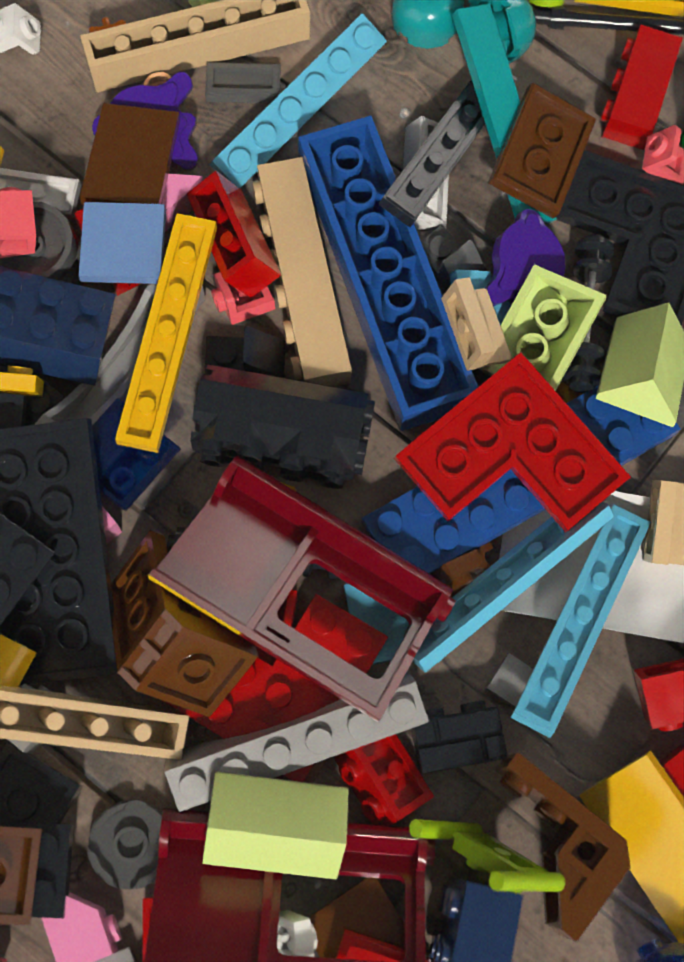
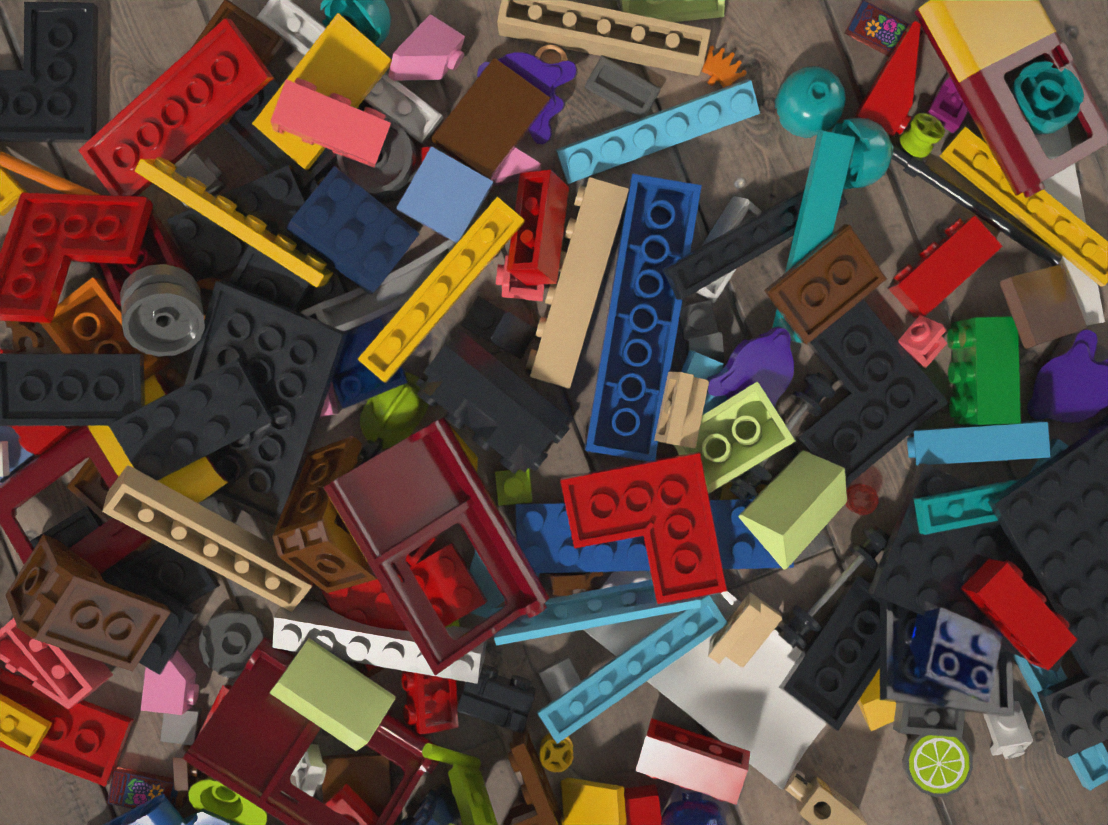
camera: 40 degrees right, 15 degrees up
none -> lime piece [360,372,429,448]
none -> bright pink slope [388,14,465,81]
none -> lime plate [495,468,533,506]
none -> yellow wheel [539,733,574,772]
none -> orange piece [701,46,746,88]

